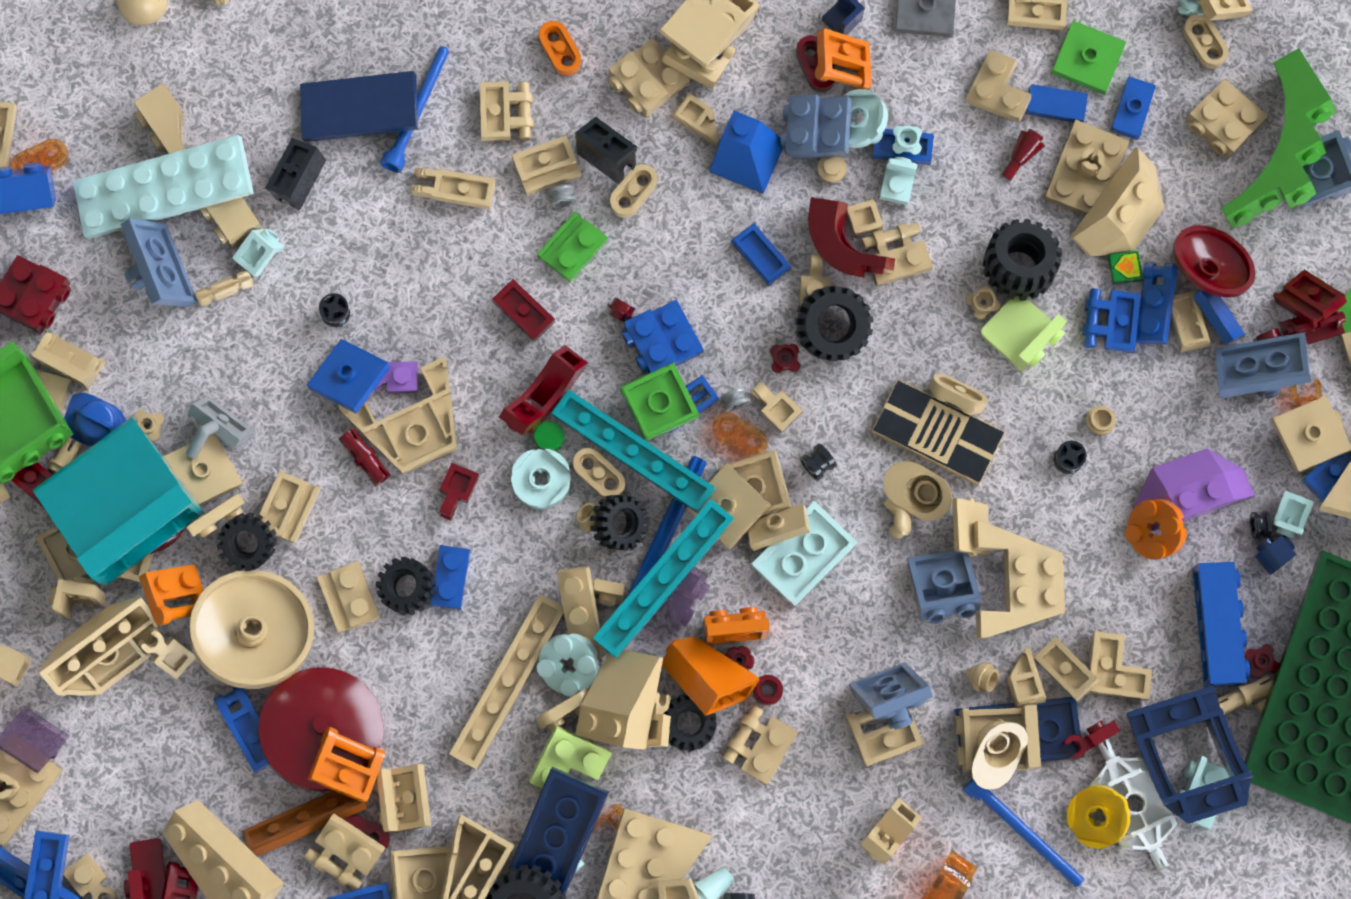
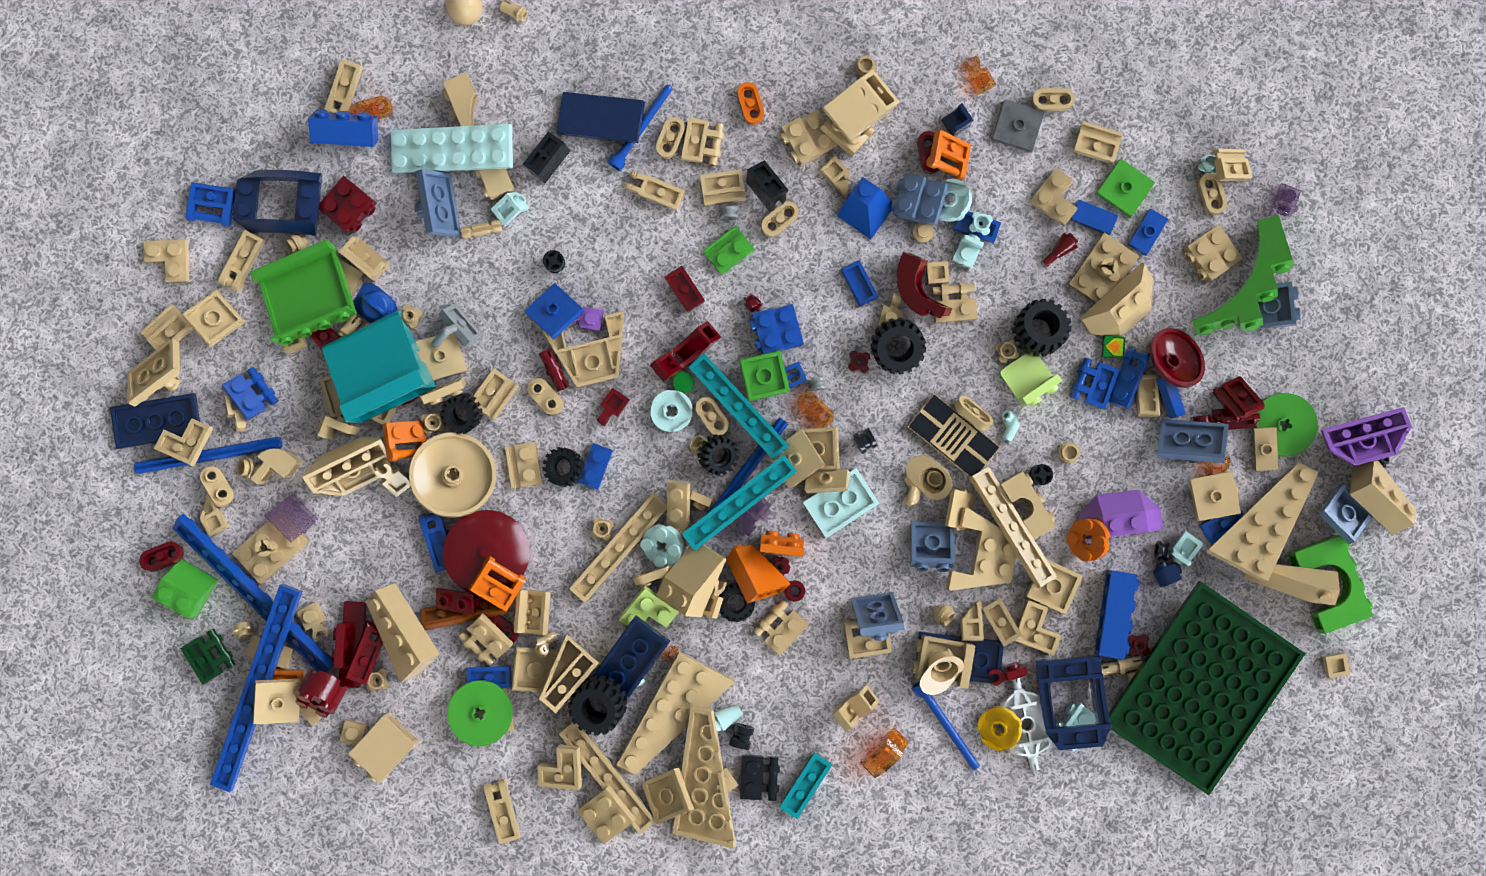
camera: 15 degrees right, 10 degrees up
tan plate [751,382,803,433] -> none
none -> tan plate [421,411,444,435]
none -> dark red hinge [436,588,481,615]
none -> tan plate [527,378,564,415]
none -> tan arm [534,631,558,657]
none -> tan plate [591,517,614,540]
none -> tan plate [656,117,685,159]
none -> tan plate [969,466,1057,589]
none -> tan arch [999,471,1056,539]
none -> light aqua arm [1001,410,1019,442]
none -> tan plate [1025,559,1083,615]
none -> clear purple bracket [1271,183,1301,216]

